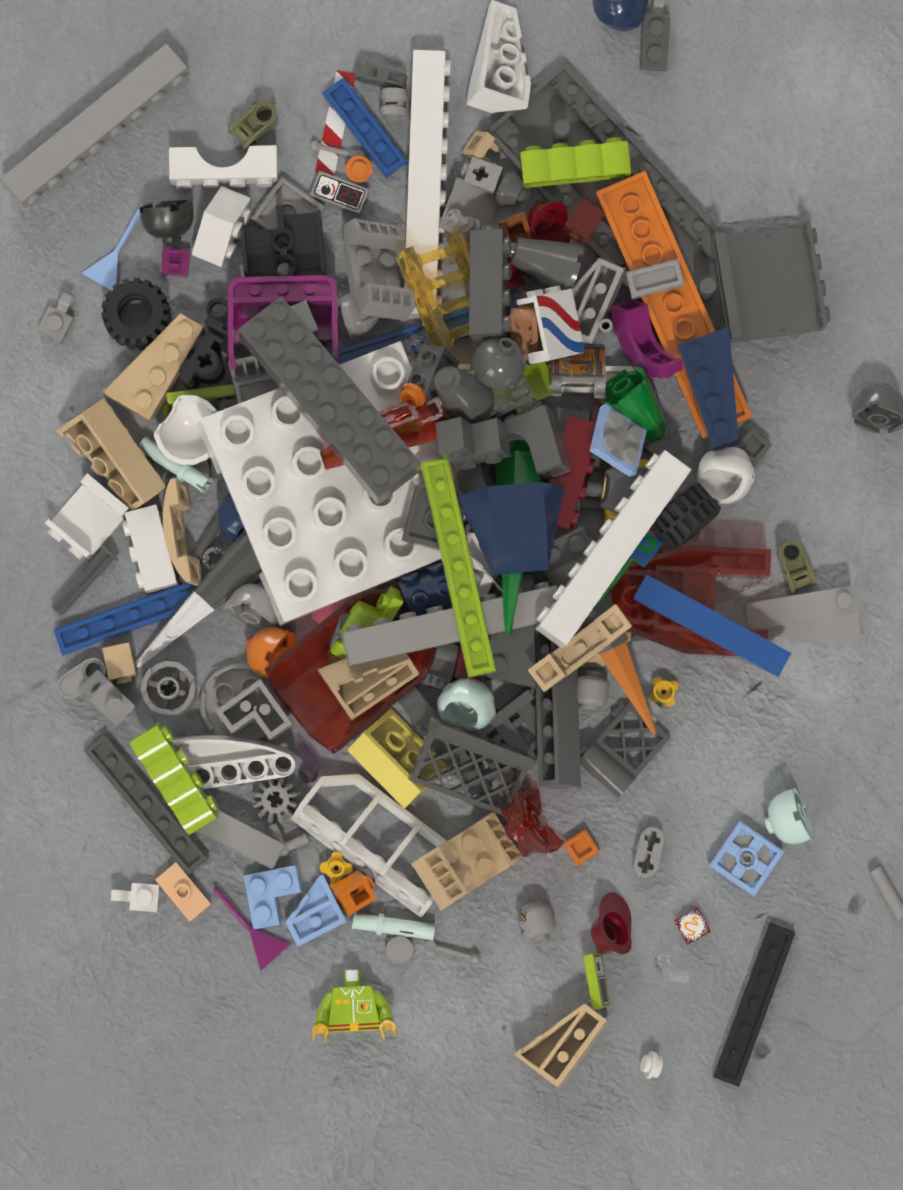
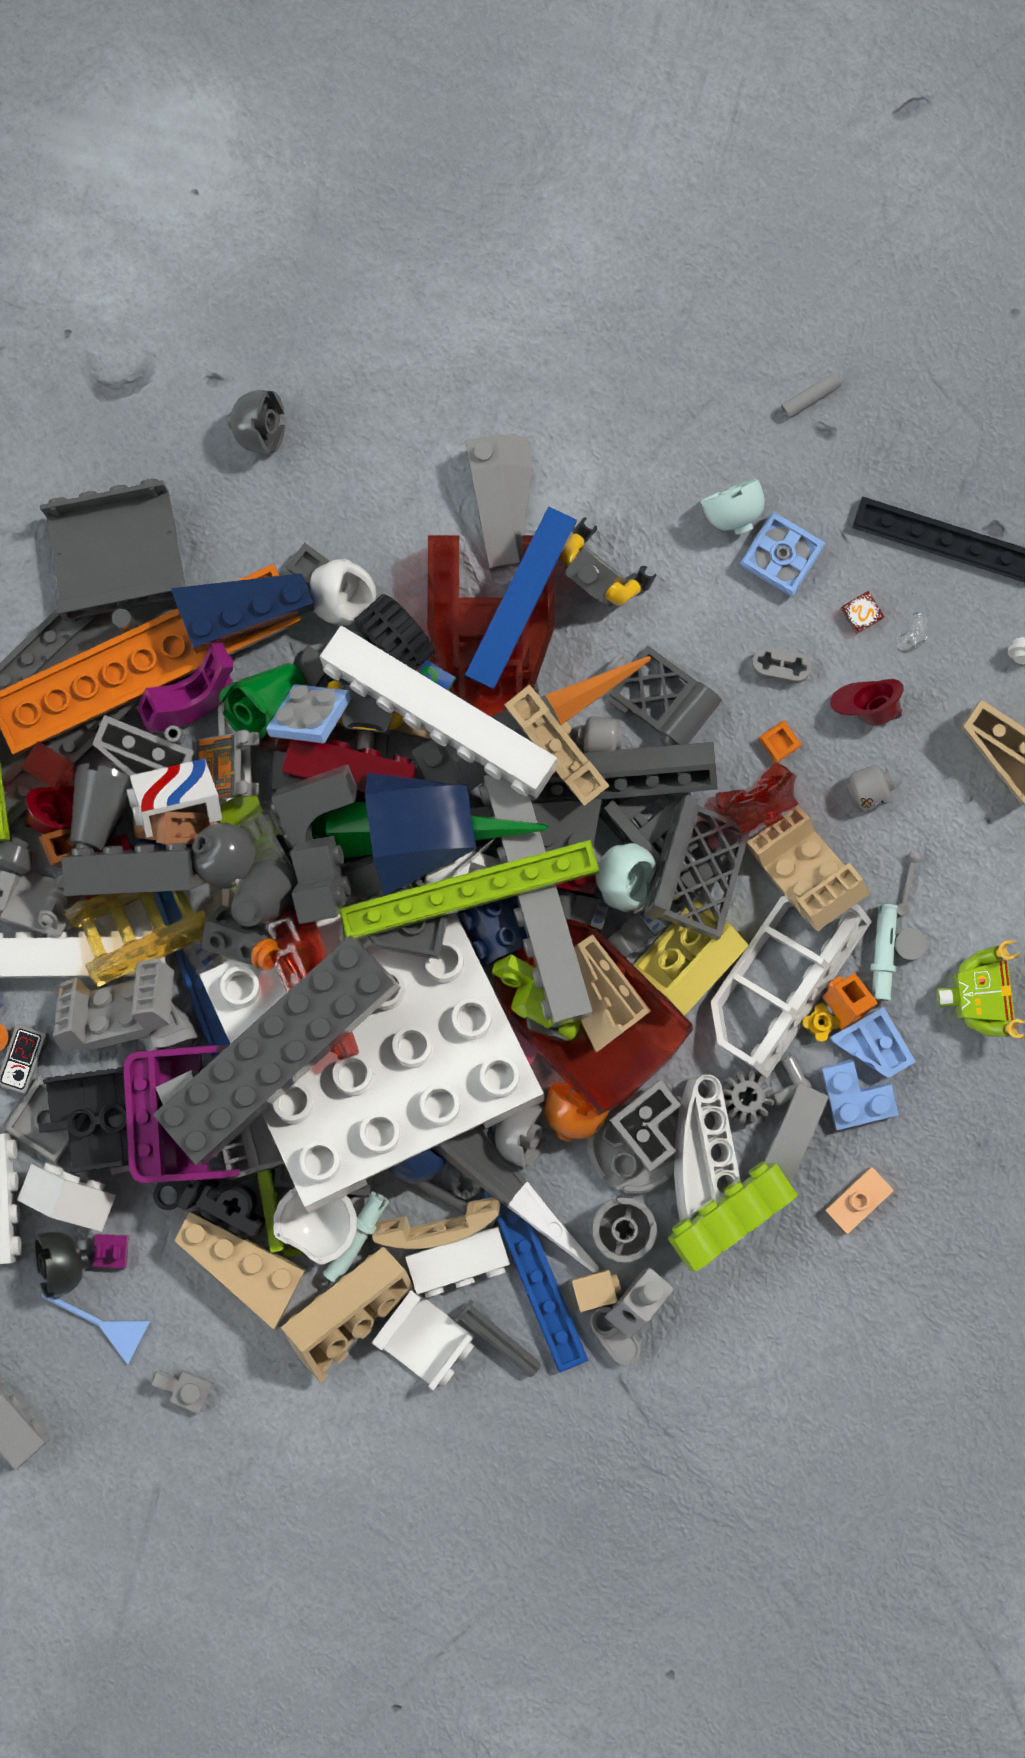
camera: 85 degrees left, 0 degrees up
dark grey tile [84,733,209,876] -> none
black tyre [101,278,171,350] -> none
white plate [111,883,159,912] -> none
magenta piece [213,887,291,971] -> none
clear purple arm [293,742,320,783] -> none
lime tile [583,953,611,1010] -> none
light grey tile [625,259,685,300] -> none
yellow plate [649,677,679,707] -> none
olive piece [776,540,817,594] -> none
none -> torso [559,517,657,606]

